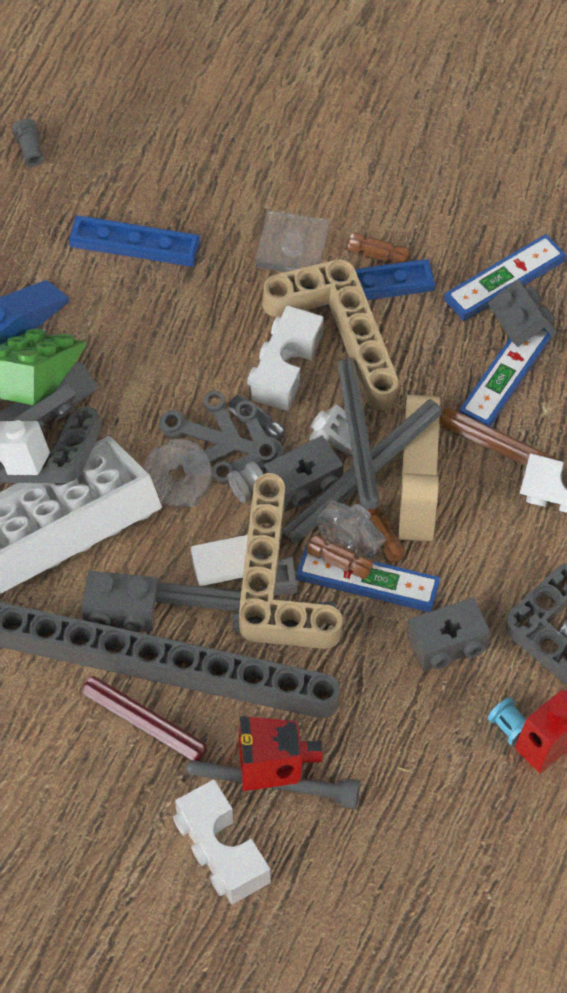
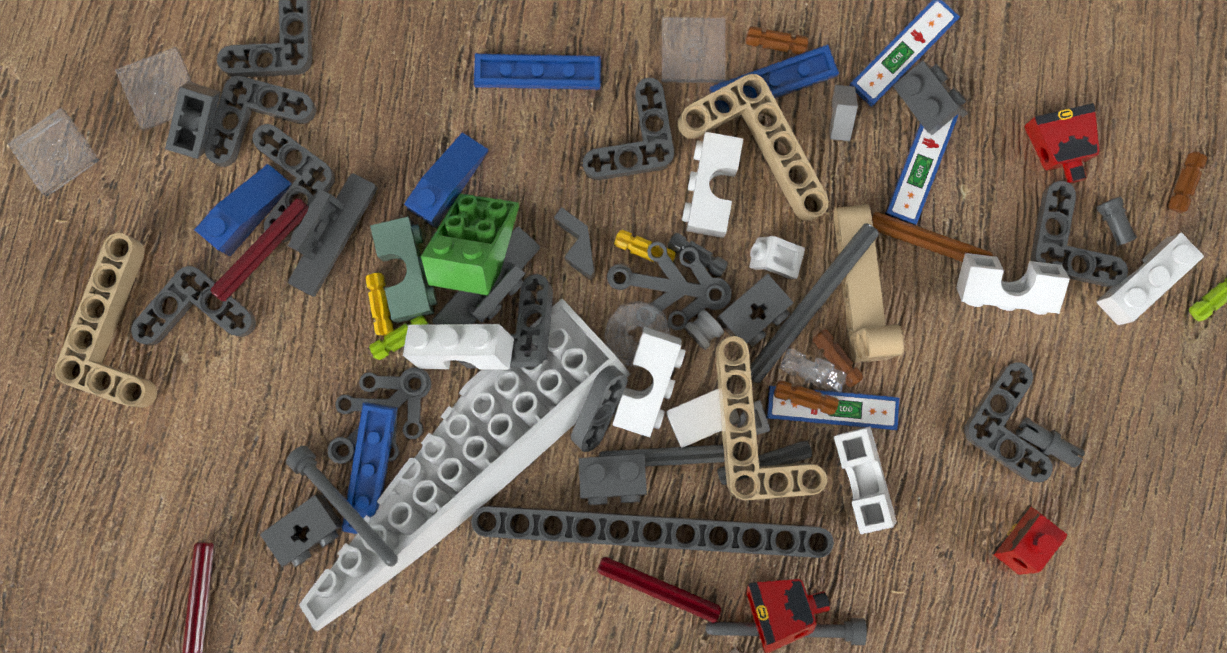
camera: 10 degrees left, 25 degrees up
dark grey axle [338,357,380,510] -> none
dark grey brick [407,597,491,671] -> none
medium azure bush [487,697,526,746] -> none
none -> dark grey slope [554,207,595,280]
none -> dark grey beam [571,365,628,452]
none -> dark grey beam [583,78,674,180]
none -> white arch [612,327,686,437]
none -> yellow axle [614,230,676,262]
none -> light grey piece [829,85,858,141]
none -> white arch [834,426,897,534]

